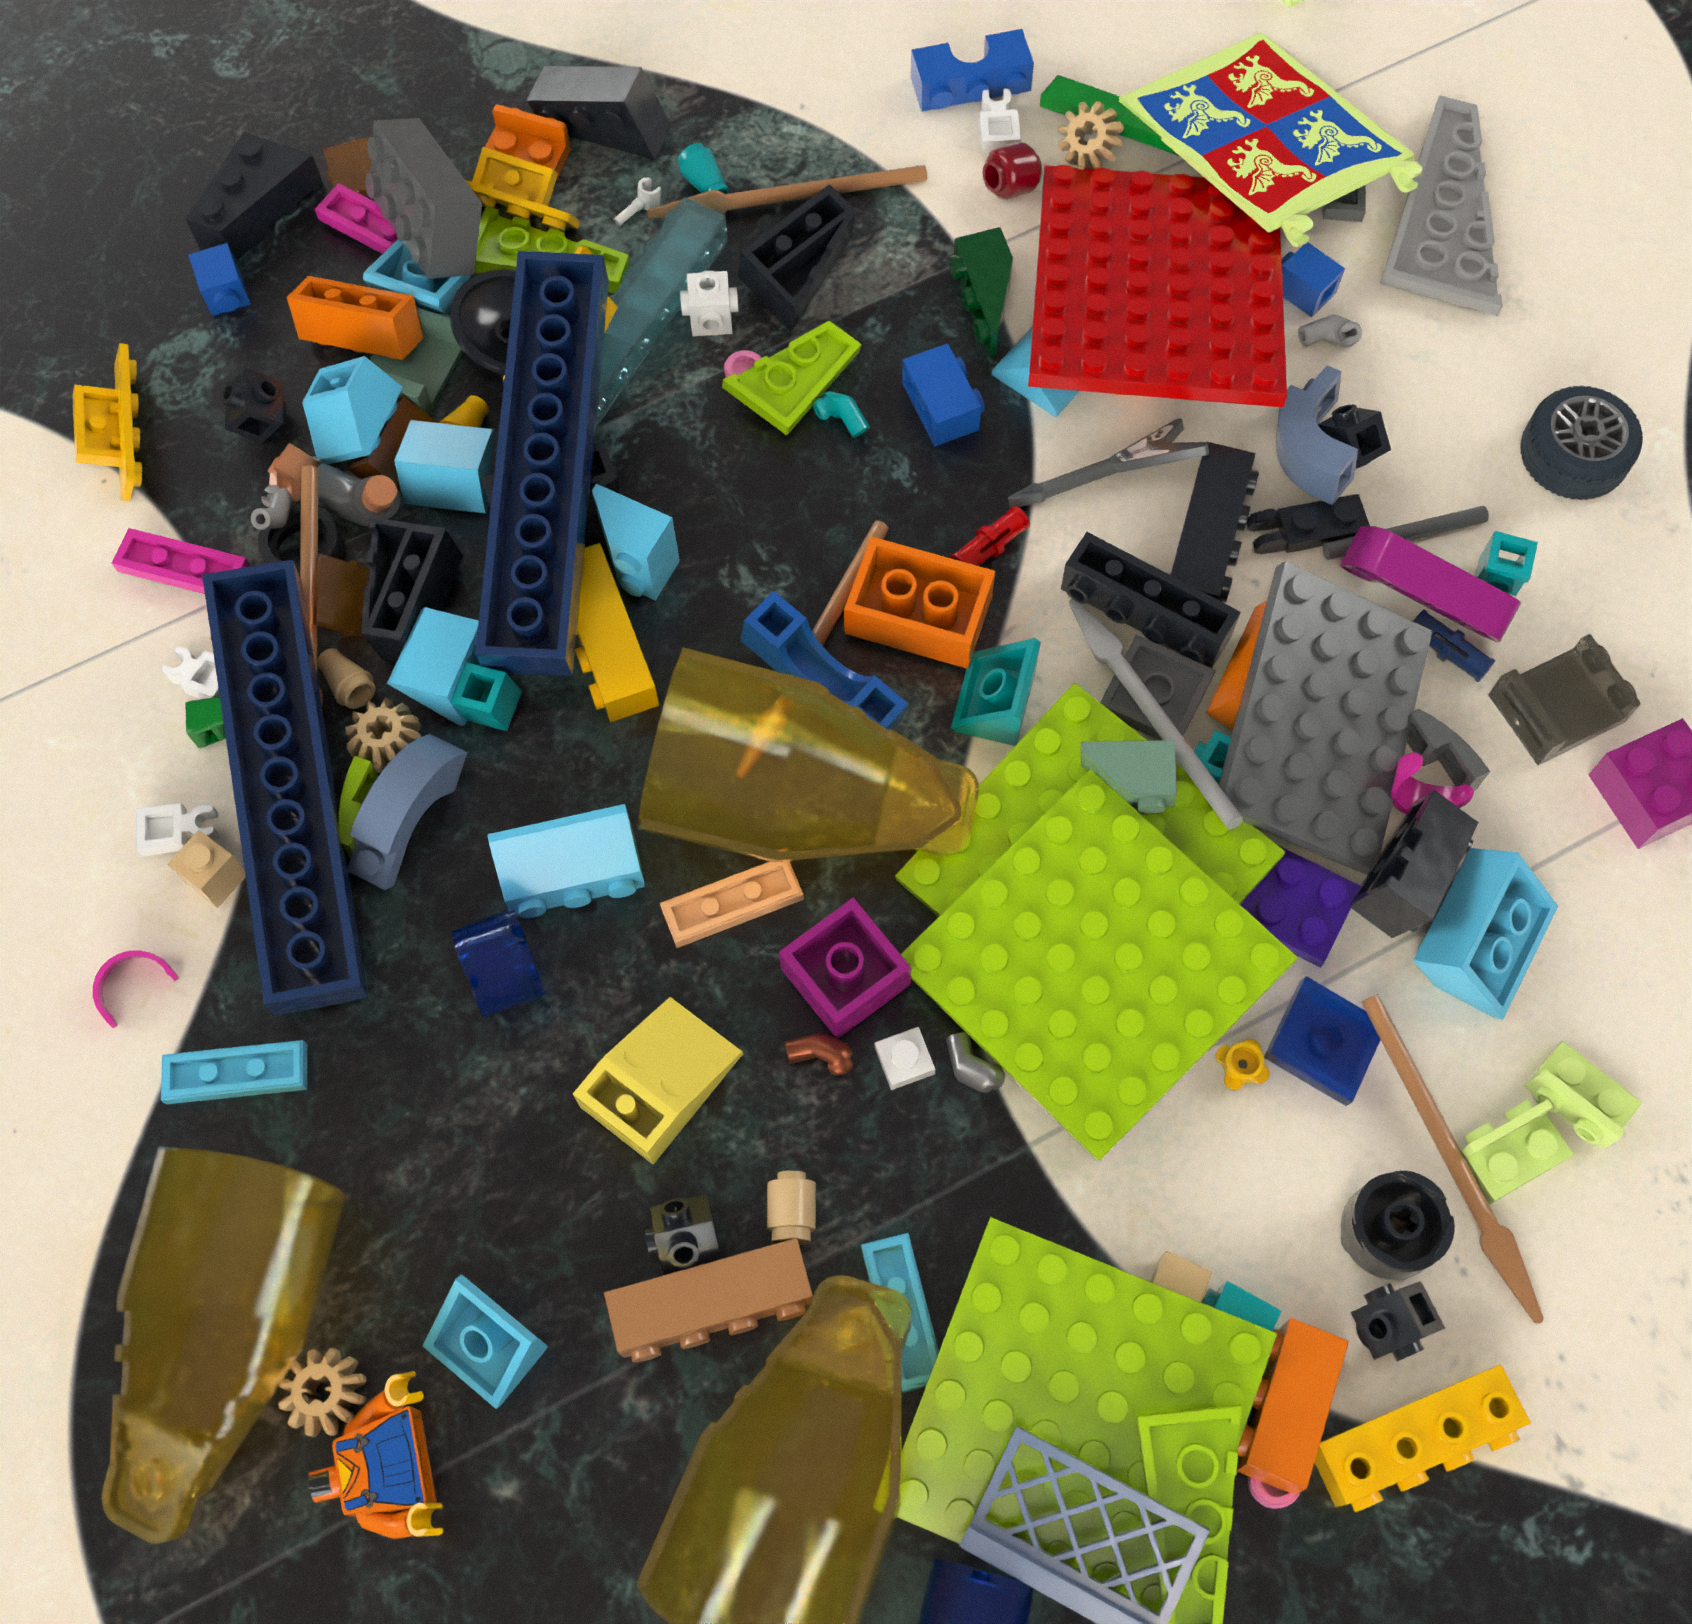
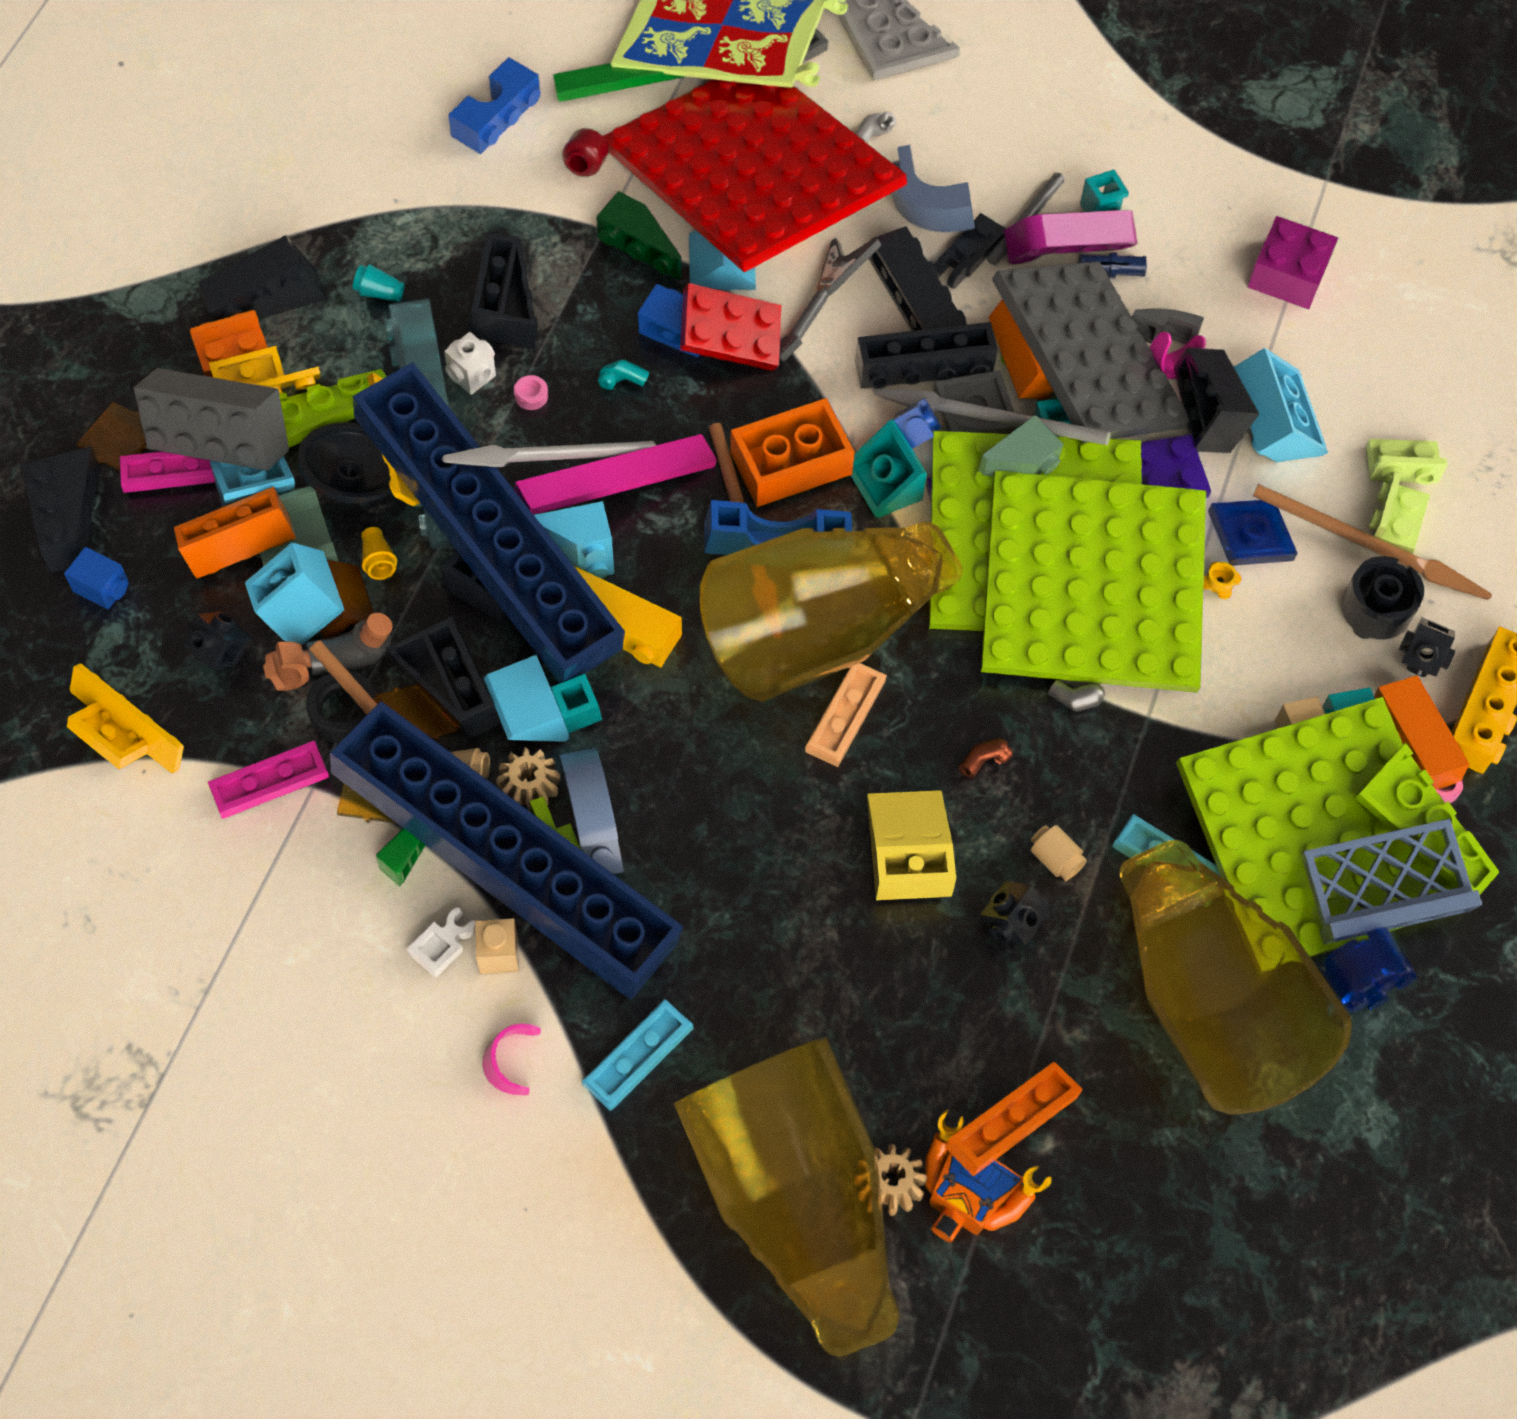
camera: 45 degrees left, 5 degrees down
white plate [161,647,220,699] -> none
light grey arm [251,485,293,530] -> none
medium azure slope [394,420,494,513] -> none
medium azure slope [423,1275,548,1409] -> none
clear blue brick [452,908,546,1018] -> none
medium azure slope [487,804,646,918] -> none
medium nougat brick [604,1238,814,1363] -> none
white hand [614,177,661,226] -> none
medium nougat piece [647,165,927,218] -> none
lime wing [722,321,861,435] -> none
magenta brick [779,897,911,1039] -> none
white plate [875,1027,936,1090] -> none
red pin [950,506,1030,566] -> none
white plate [979,89,1021,153] -> none
tan gear [1058,101,1124,170] -> none
blue brick [1282,242,1345,318] -> none
black brick [1317,404,1391,469] -> none
clear smoke panel [1488,634,1640,766] -> none
black wheel [1520,386,1643,500] -> none
none -> light grey piece [442,441,656,467]
none -> dark pink tile [514,434,717,515]
none -> plate [680,283,782,371]
none -> blue brick [893,398,942,449]
none -> orange plate [945,1062,1082,1177]

